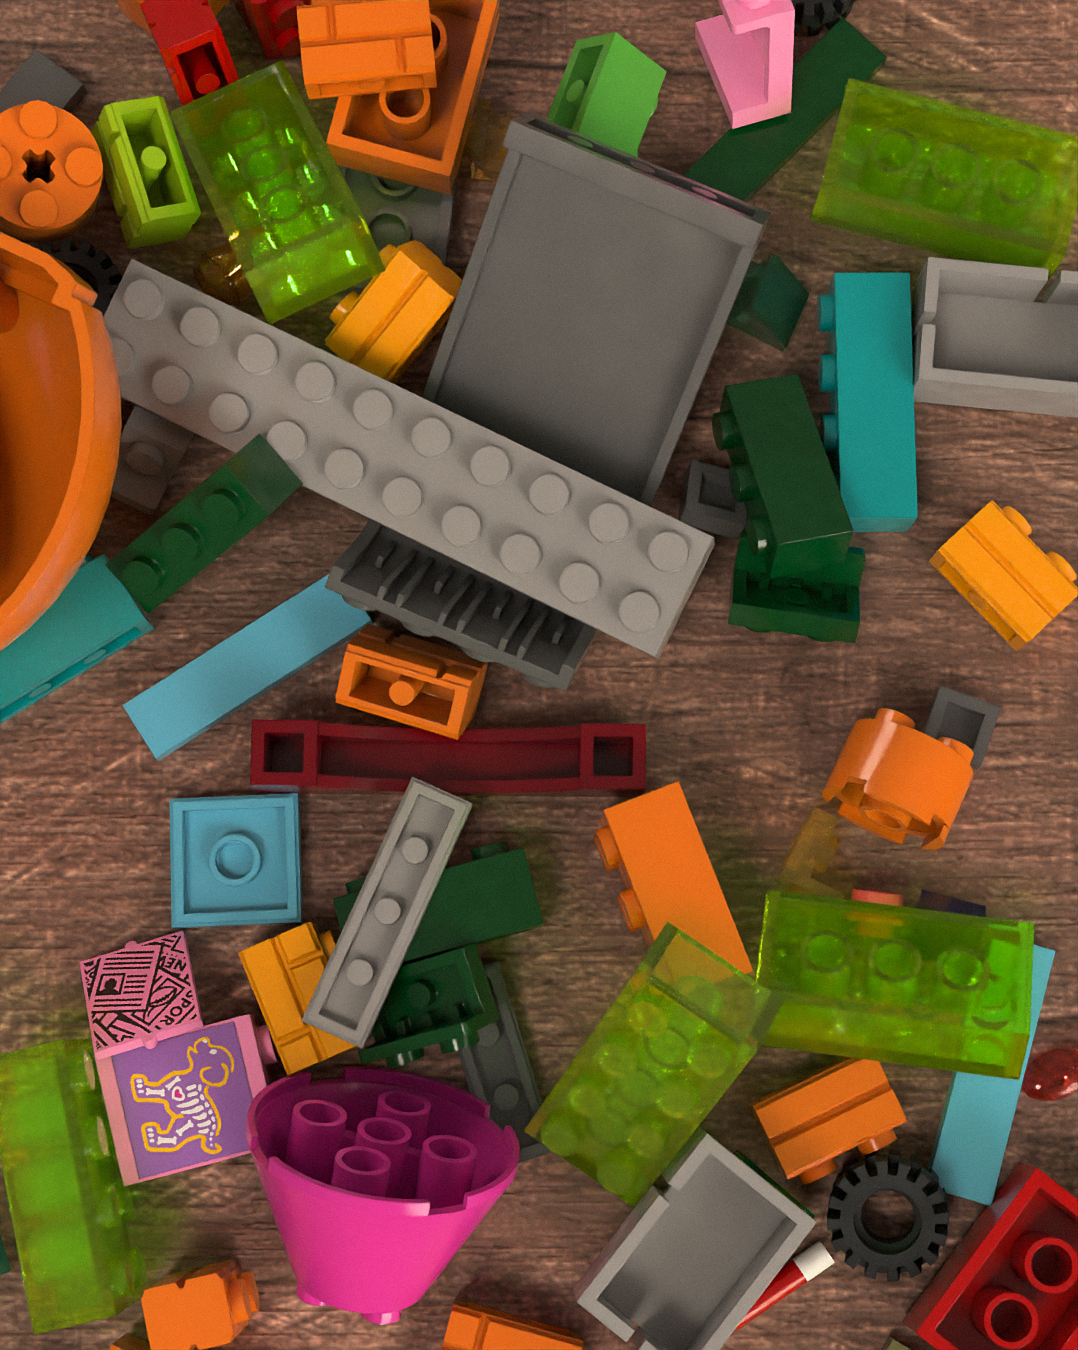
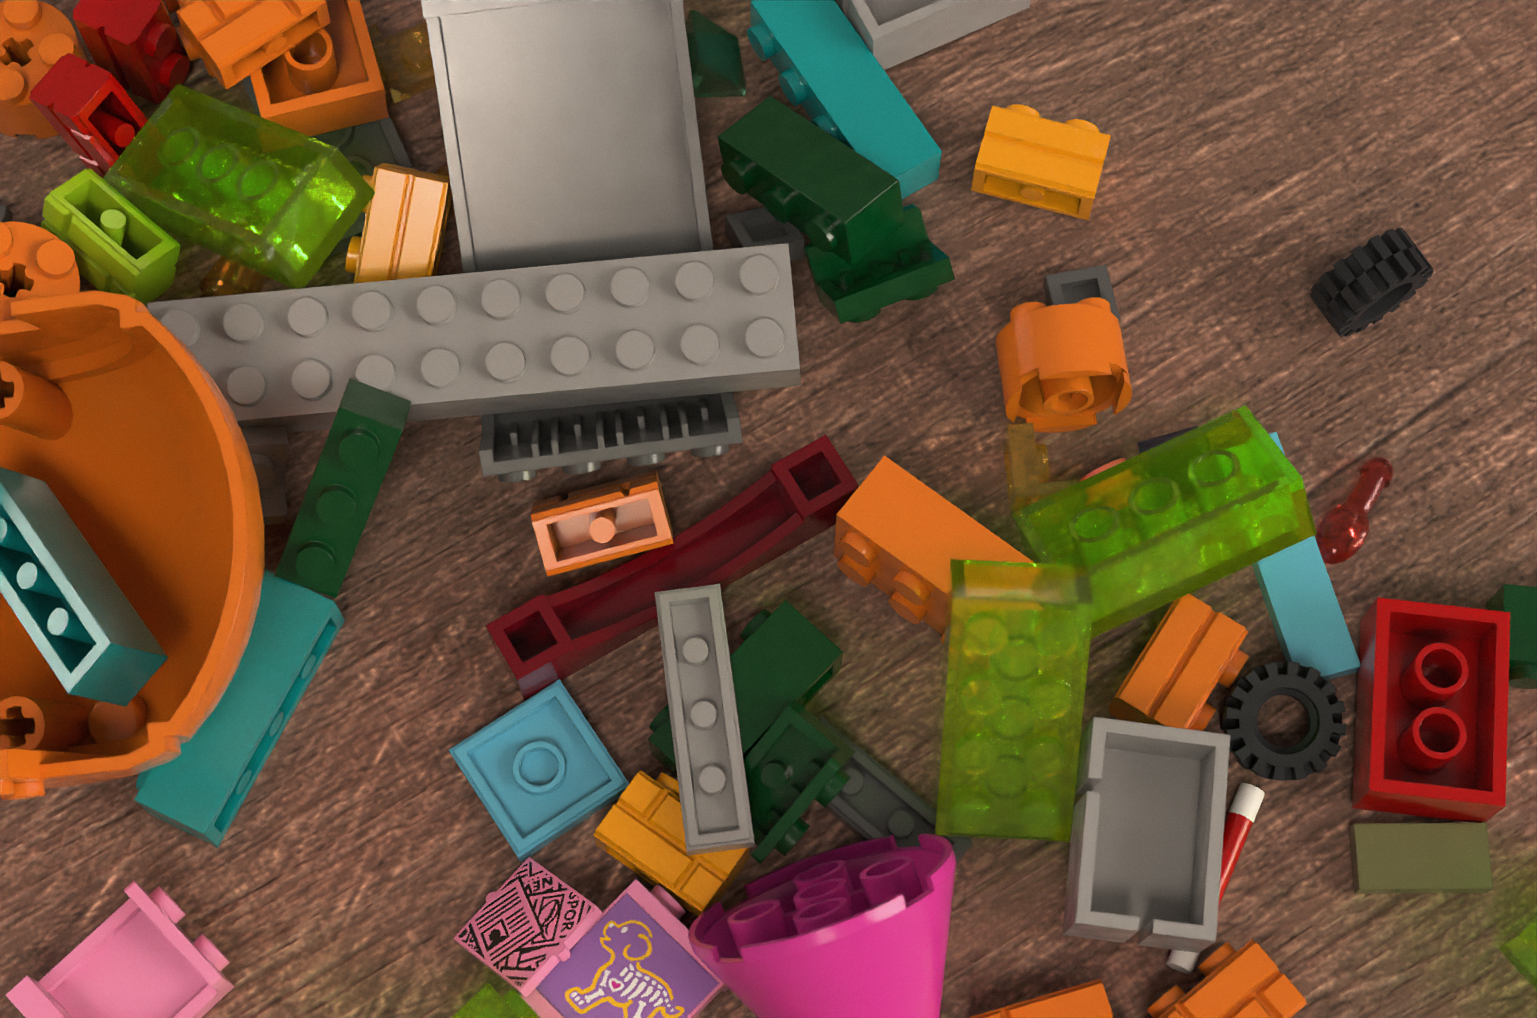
camera: 30 degrees left, 10 degrees down
medium azure tile [122,574,373,761] -> none

